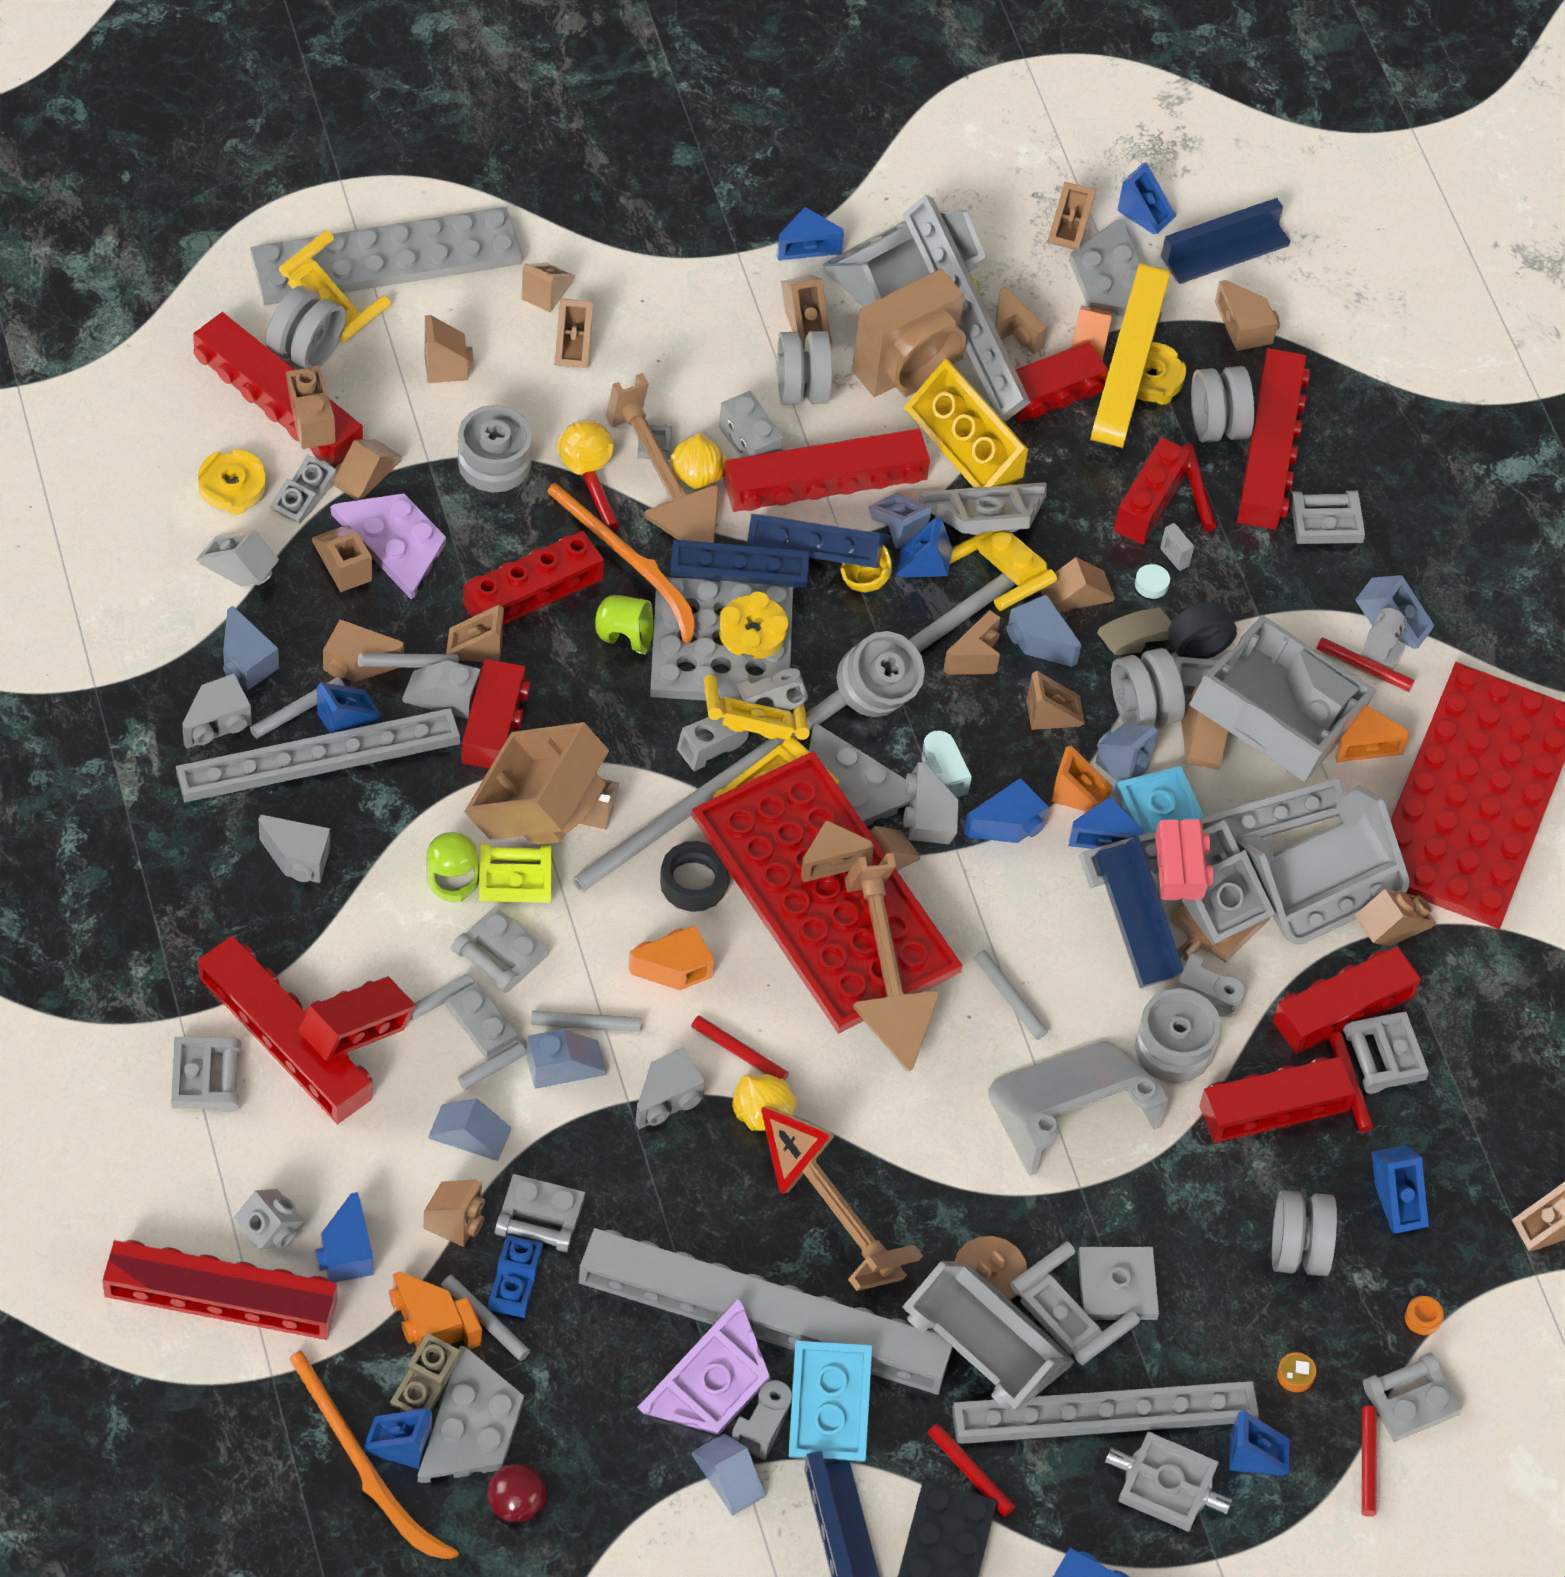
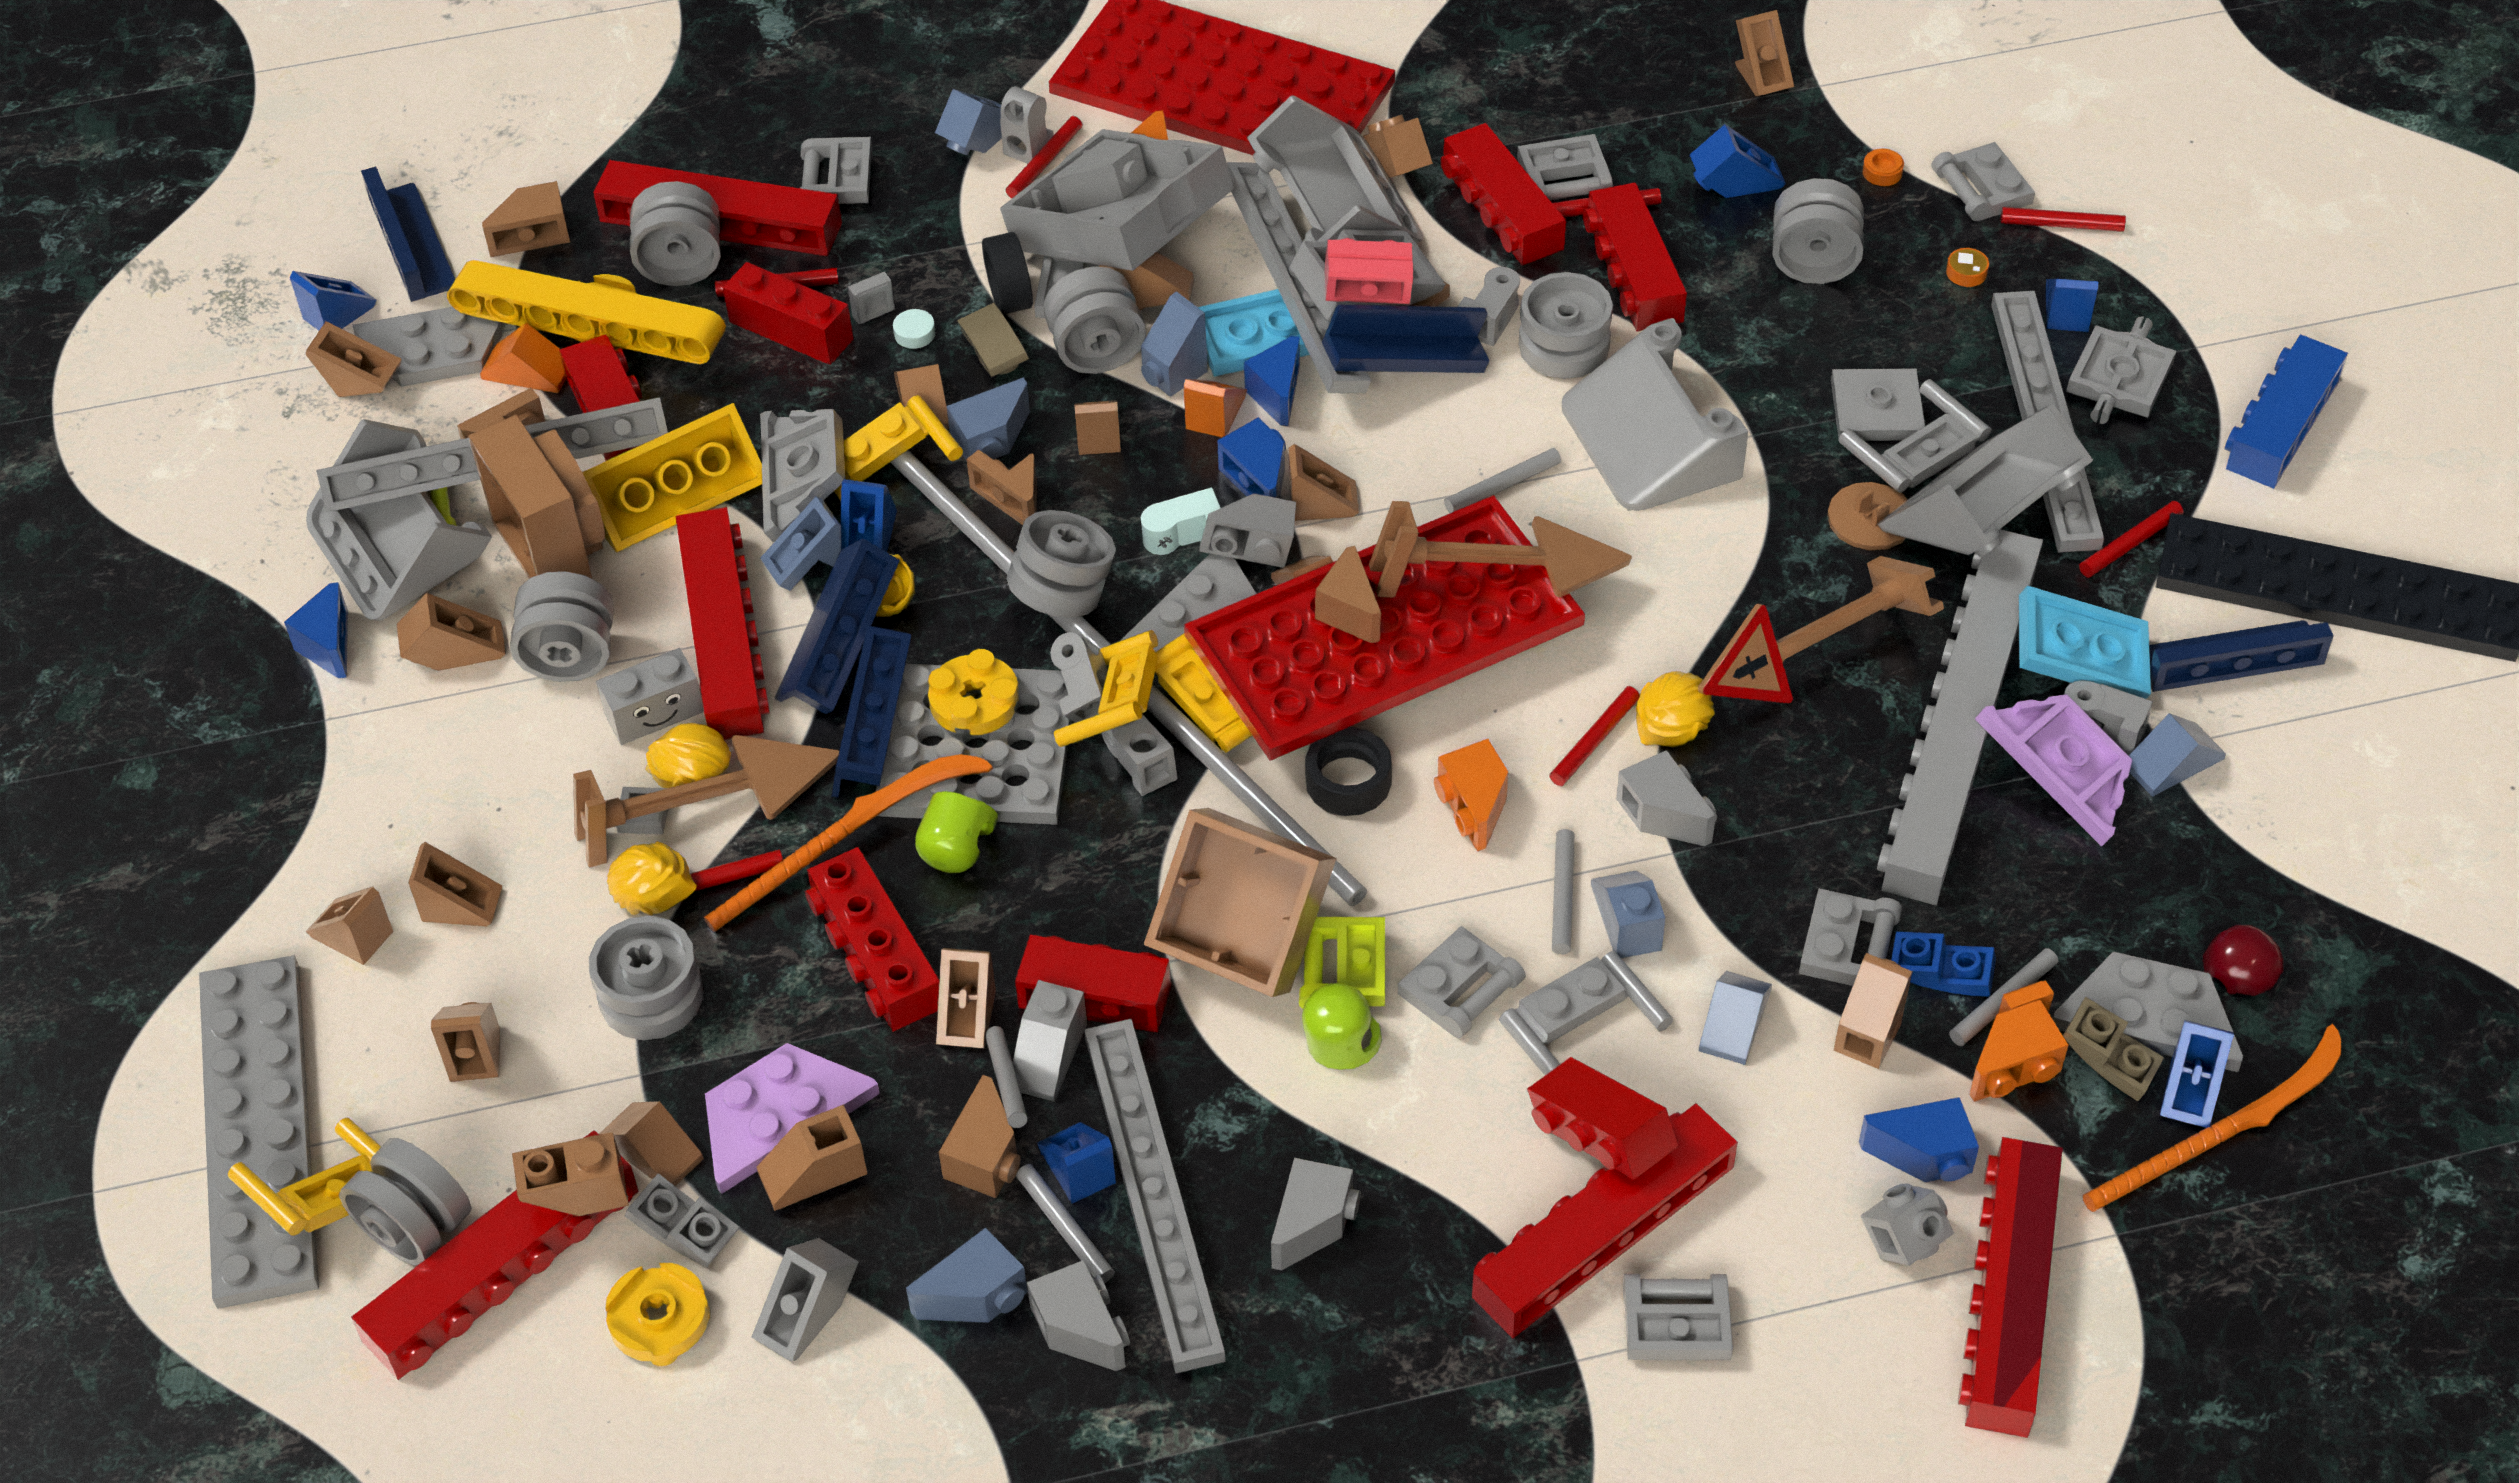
camera: 80 degrees left, 5 degrees down
none -> medium nougat slope [1288,443,1359,521]

